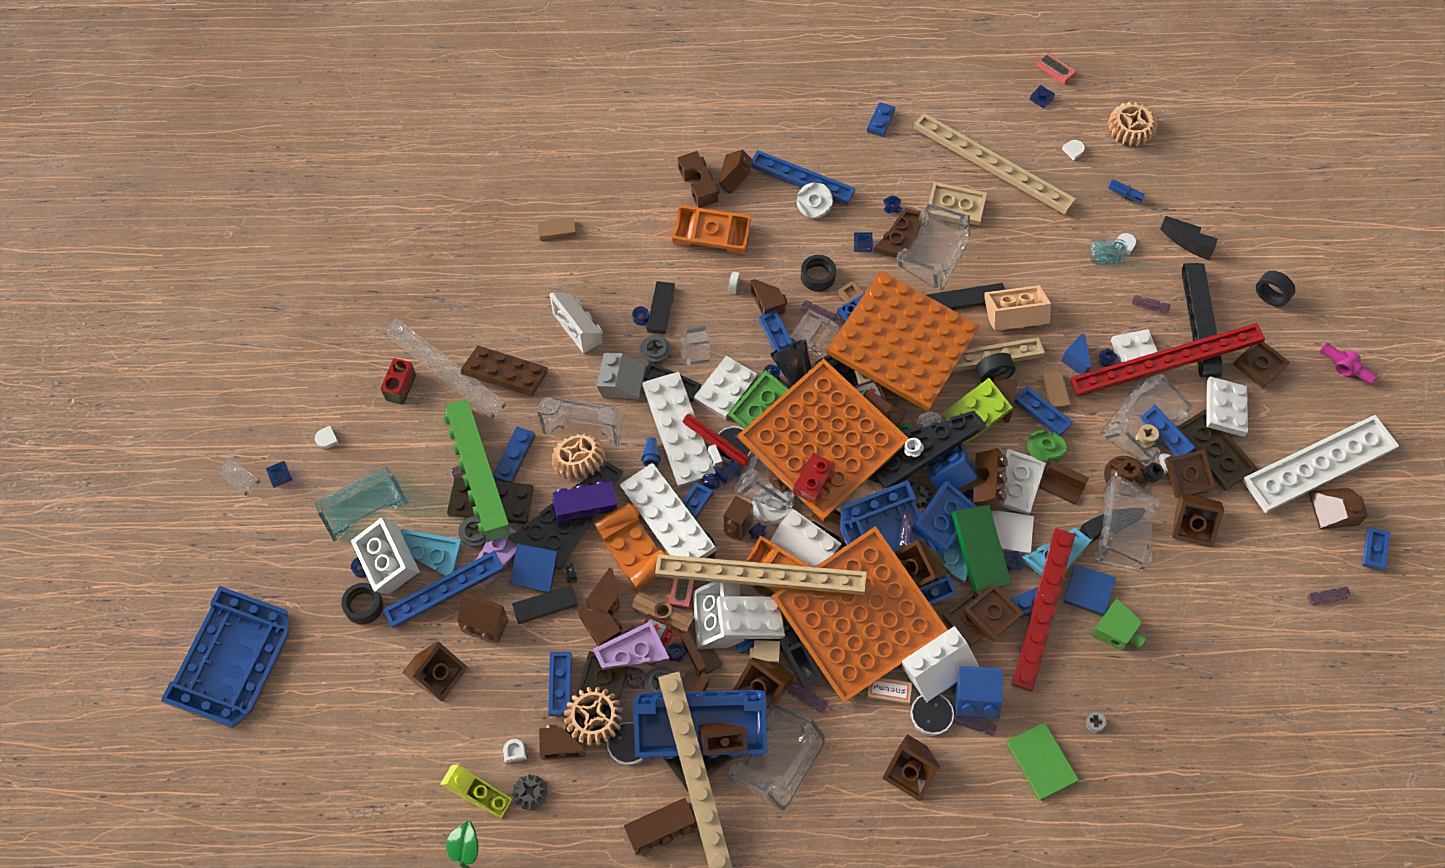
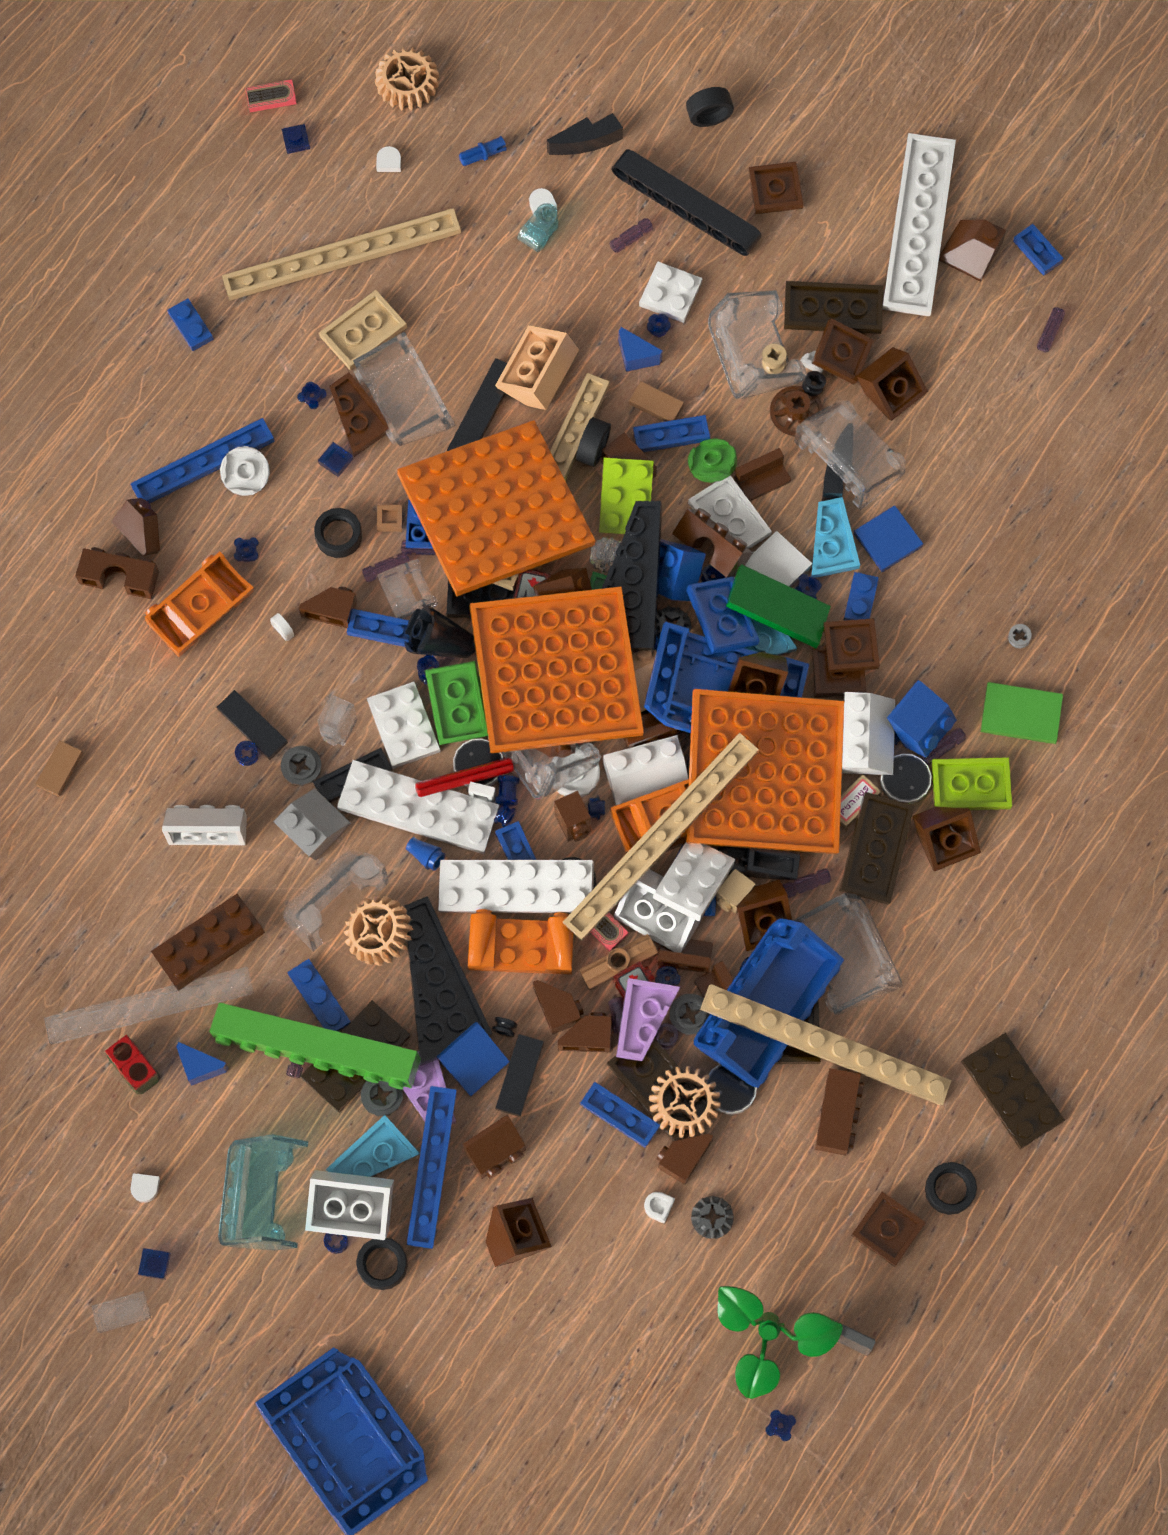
camera: 55 degrees left, 10 degrees up
neon yellow slope [440,765,512,819] -> none
dark purple brick [552,481,618,522] -> none
reddish brown slope [698,722,747,755] -> none
red brick [793,452,836,504] -> none
clear purple axle [897,513,914,550] -> none
white plate [904,438,924,457] -> none
red plate [1011,528,1076,692] -> none
red plate [1070,323,1265,397] -> none
bright green torso [1091,598,1147,650] -> none
blue tile [1140,405,1197,456] -> none
white plate [1207,377,1248,437] -> none
dark pink pin [1319,342,1377,385] -> none
none -> blue slope [176,1042,229,1086]
none -> clear blue plate [234,537,259,562]
none -> dark brown plate [839,792,914,905]
none -> lime plate [932,757,1012,810]

